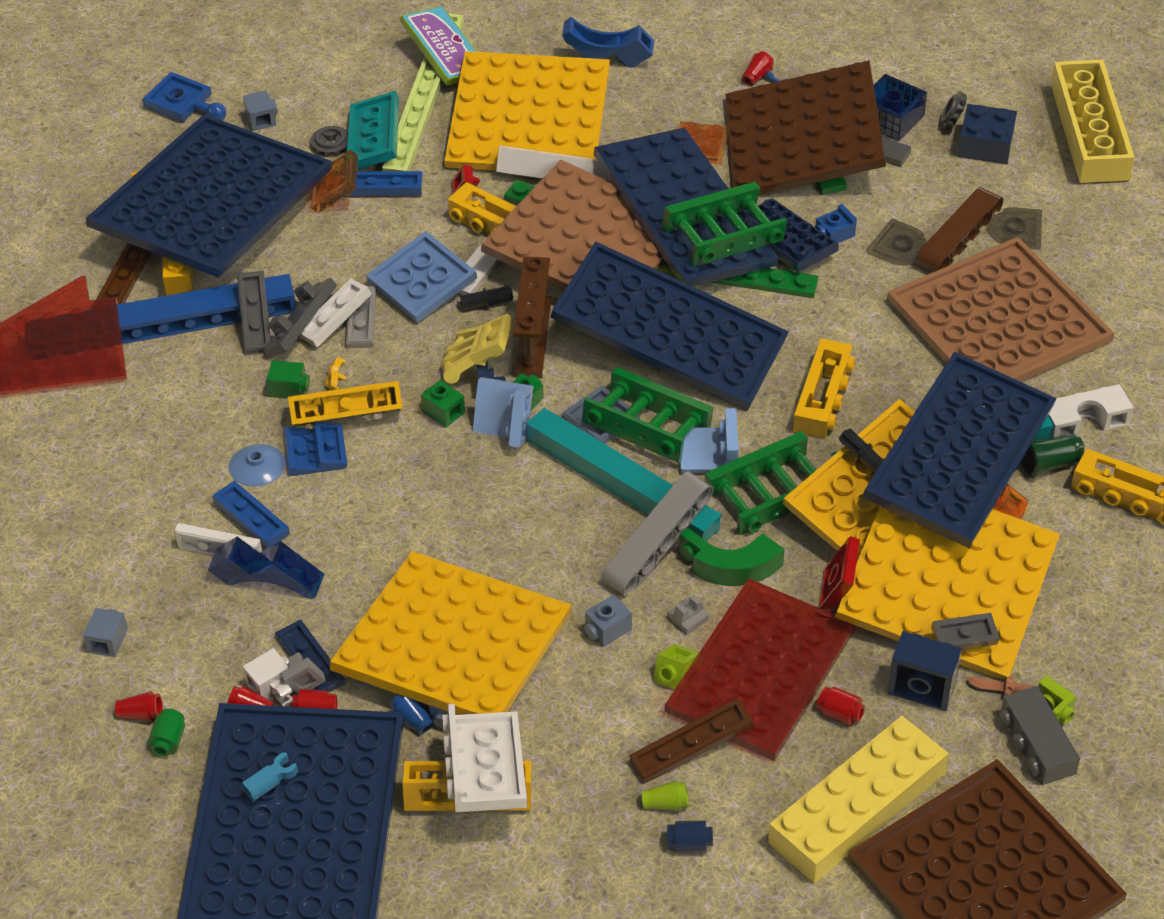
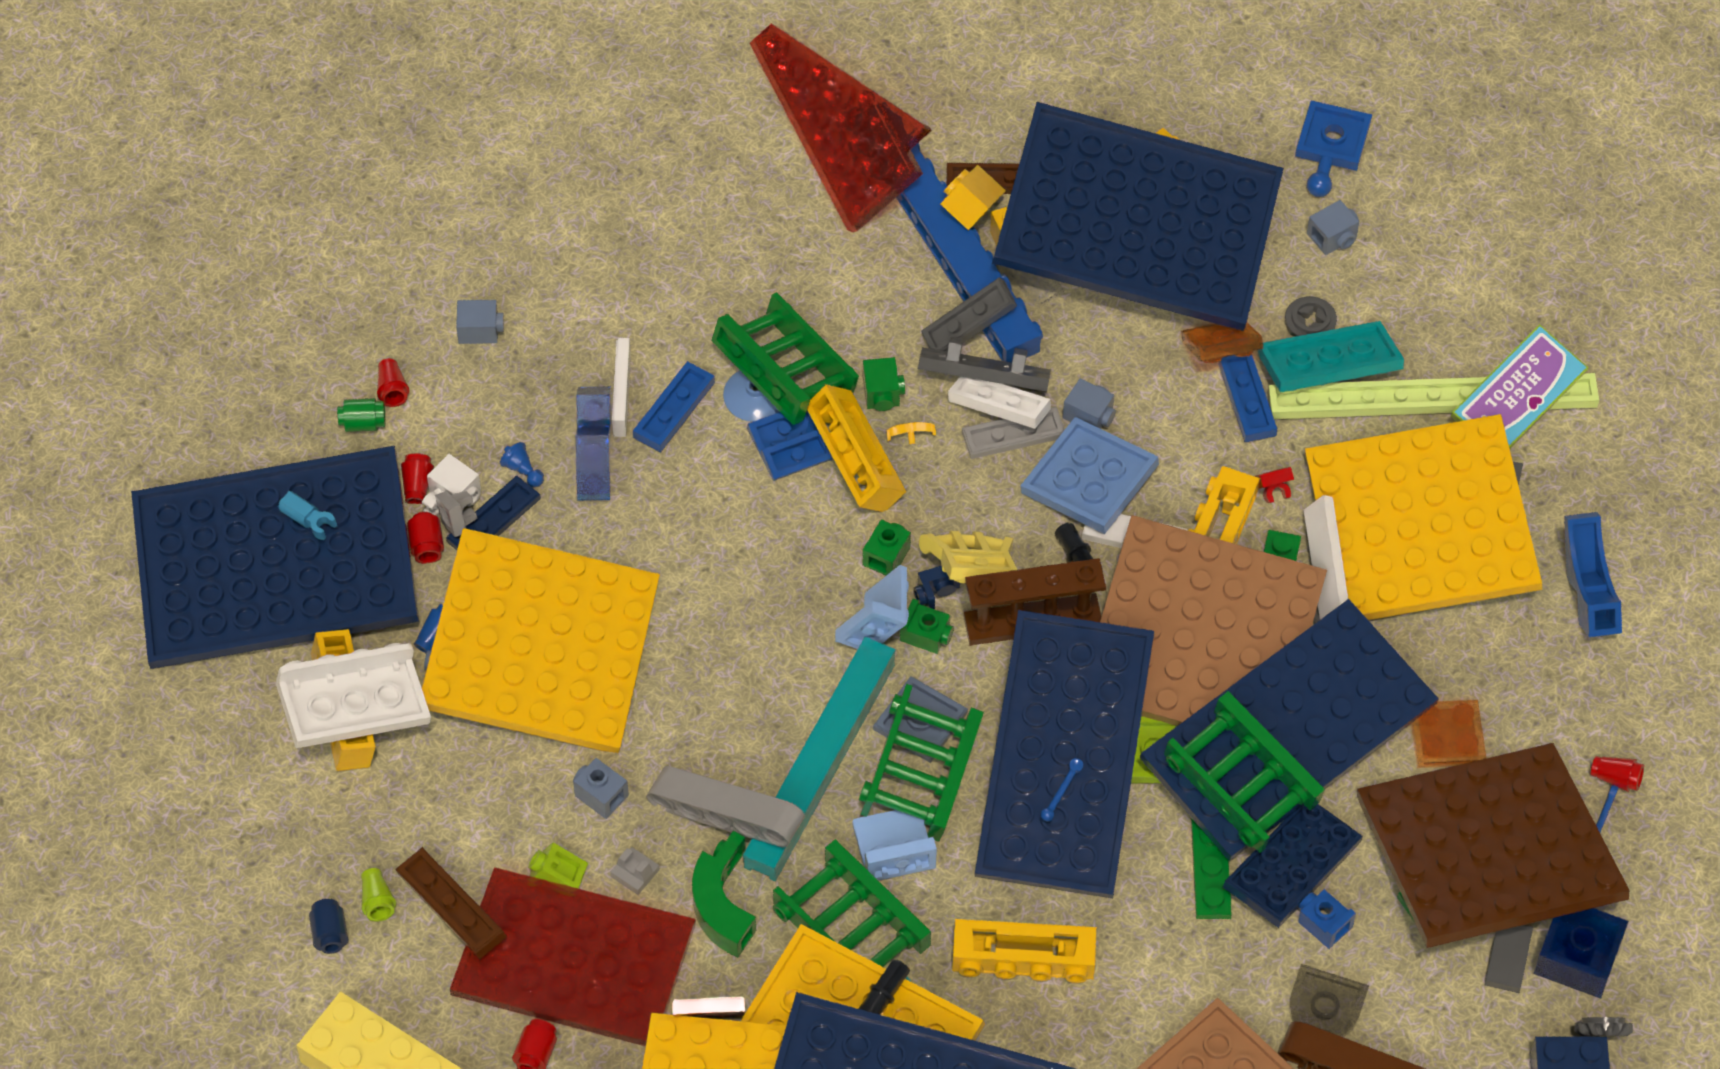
camera: 75 degrees right, 10 degrees up
none -> blue piece [500,442,544,487]
none -> green fence [711,292,859,425]
none -> yellow brick [940,165,1006,230]
none -> blue hinge [1041,758,1083,822]
none -> sand blue brick [1063,378,1116,429]

